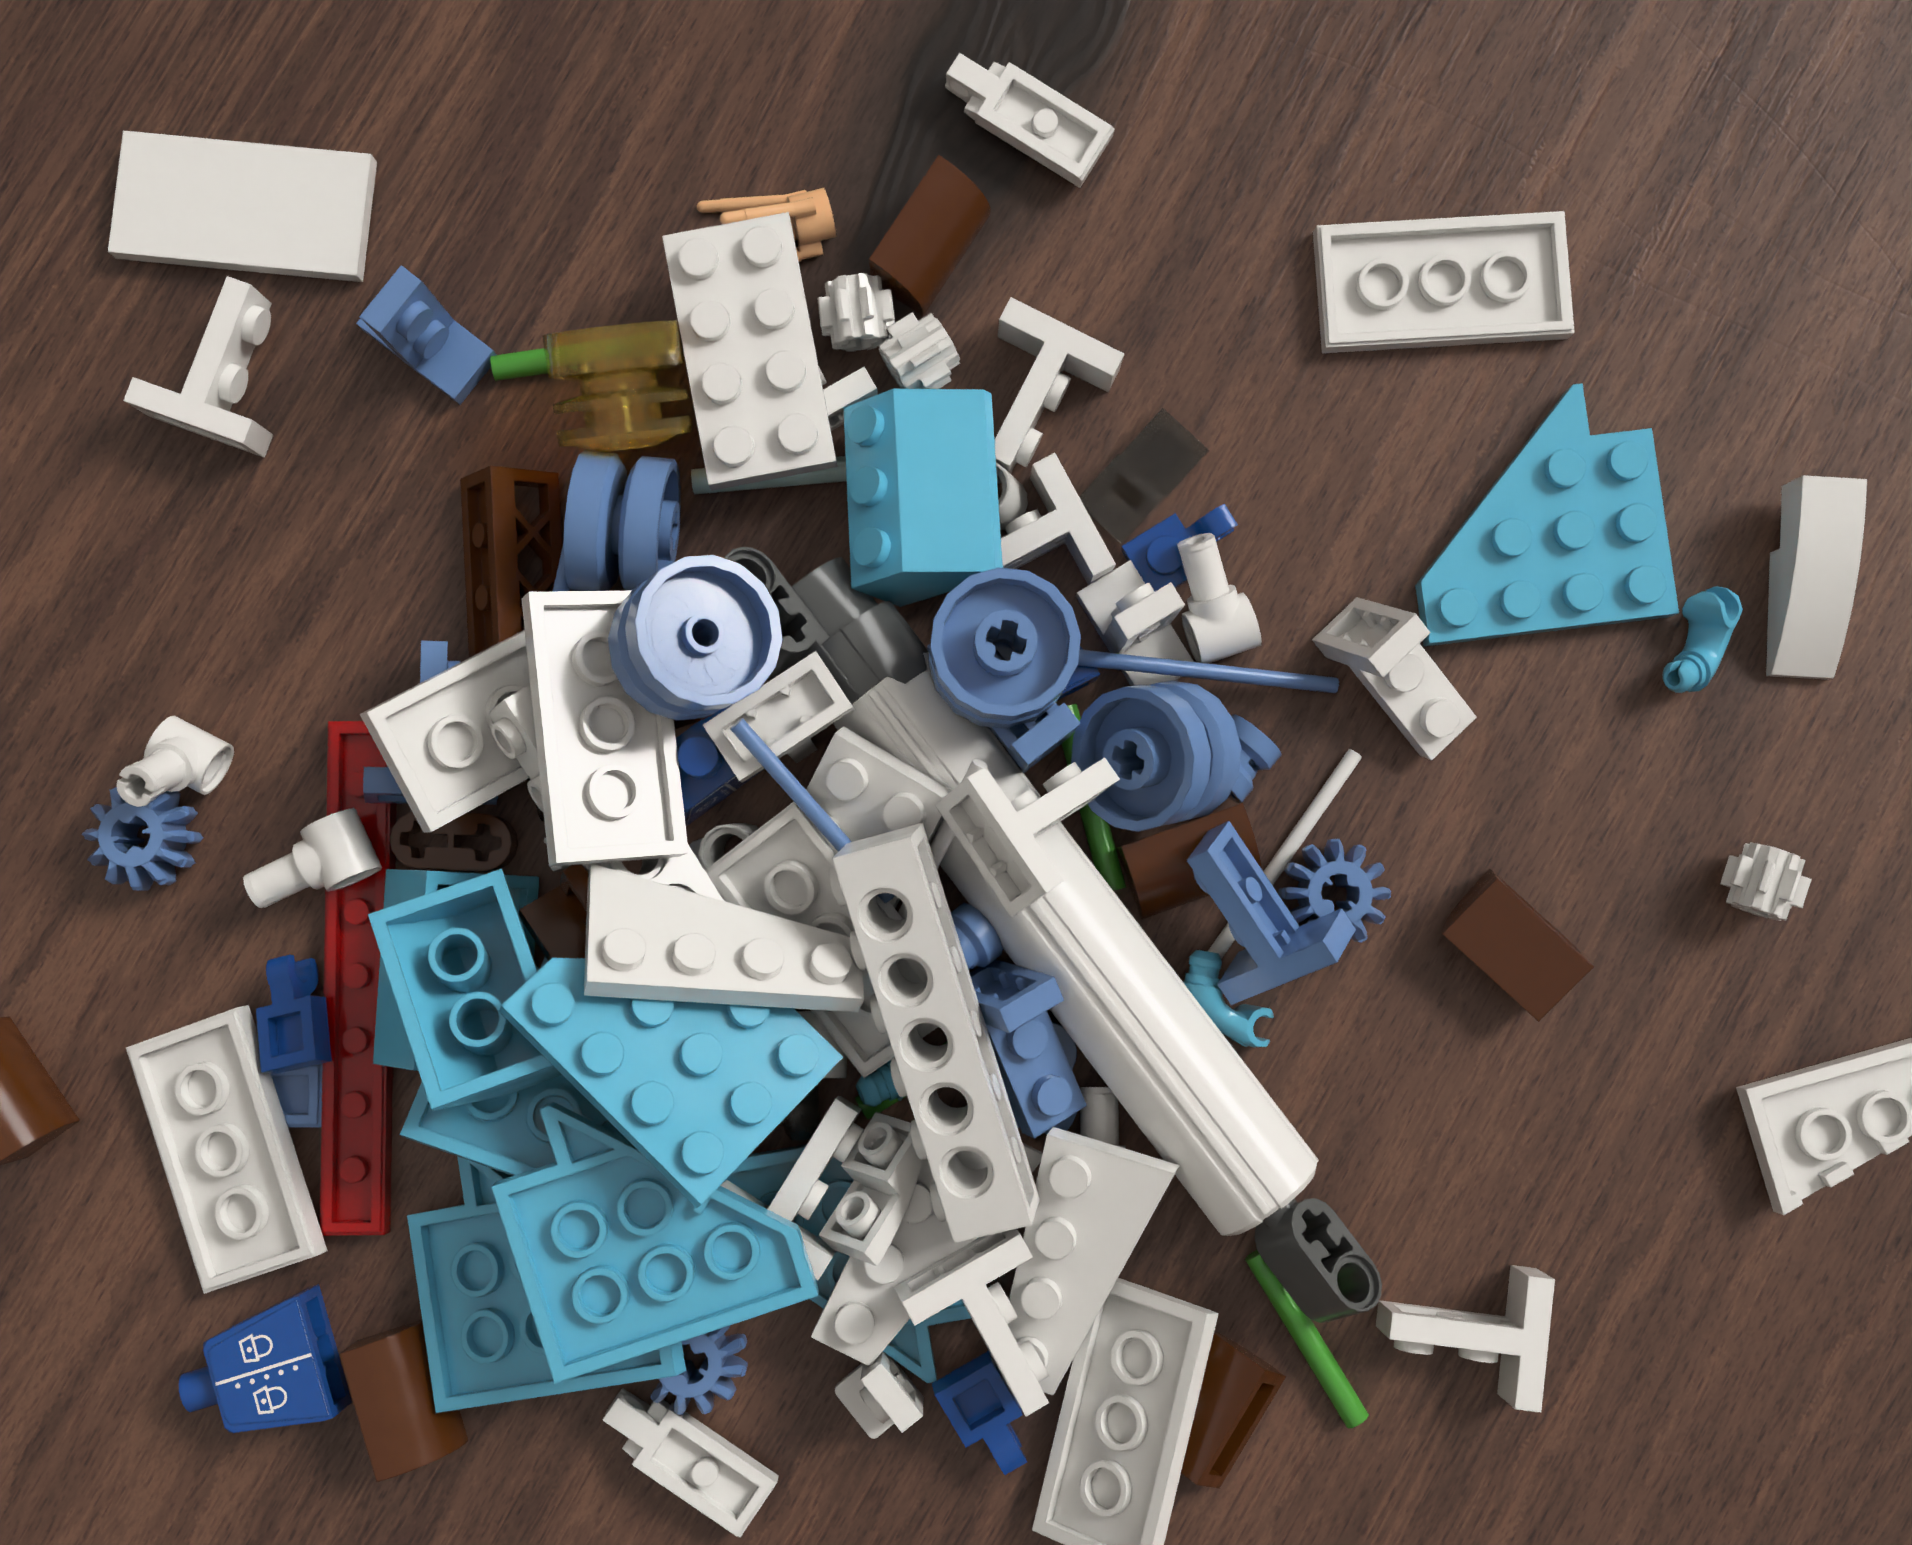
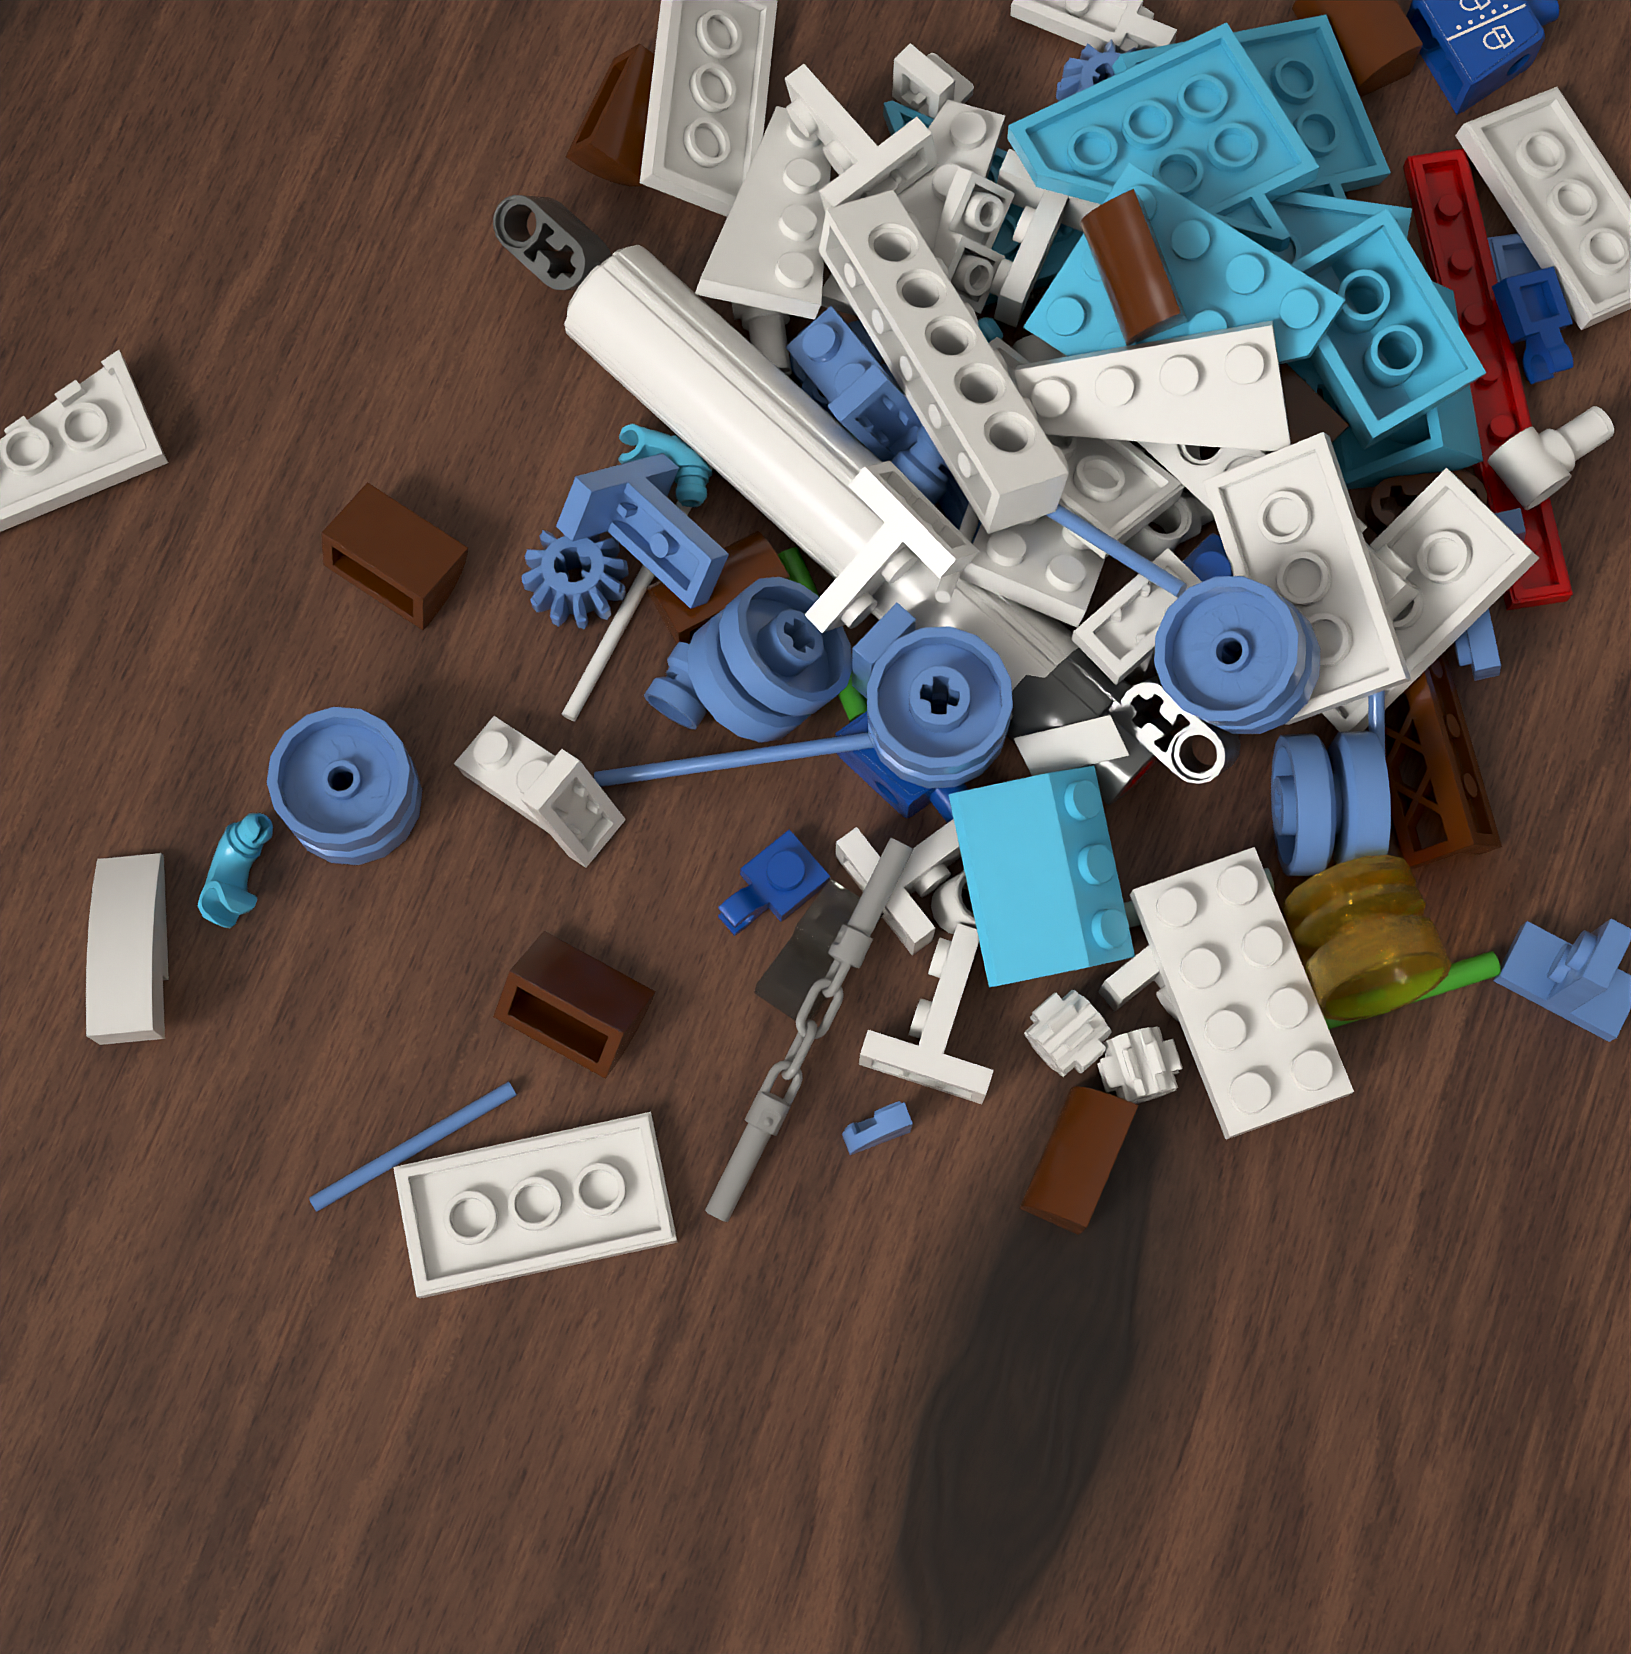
camera: 175 degrees right, 10 degrees down
light nougat plant [697,188,836,262] -> none
blue plate [931,1351,1027,1475] -> none
white hinge [945,53,1115,188] -> none
white bracket [1075,560,1194,686] -> none
white pin [1177,533,1262,664] -> none
bright green bar [1245,1250,1369,1428] -> none
white bracket [1376,1265,1555,1413] -> none
medium azure wing [1415,383,1679,647] -> none
white gear [1720,842,1812,921] -> none
none -> medium blue wheel [267,707,423,865]
none -> medium blue axle [309,1081,517,1212]
none -> reddish brown brick [493,931,656,1079]
none -> light grey piece [705,838,914,1222]
none -> medium blue tile [842,1101,913,1155]
none -> white sticker [1014,715,1129,776]
none -> reddish brown brick [1080,189,1188,346]

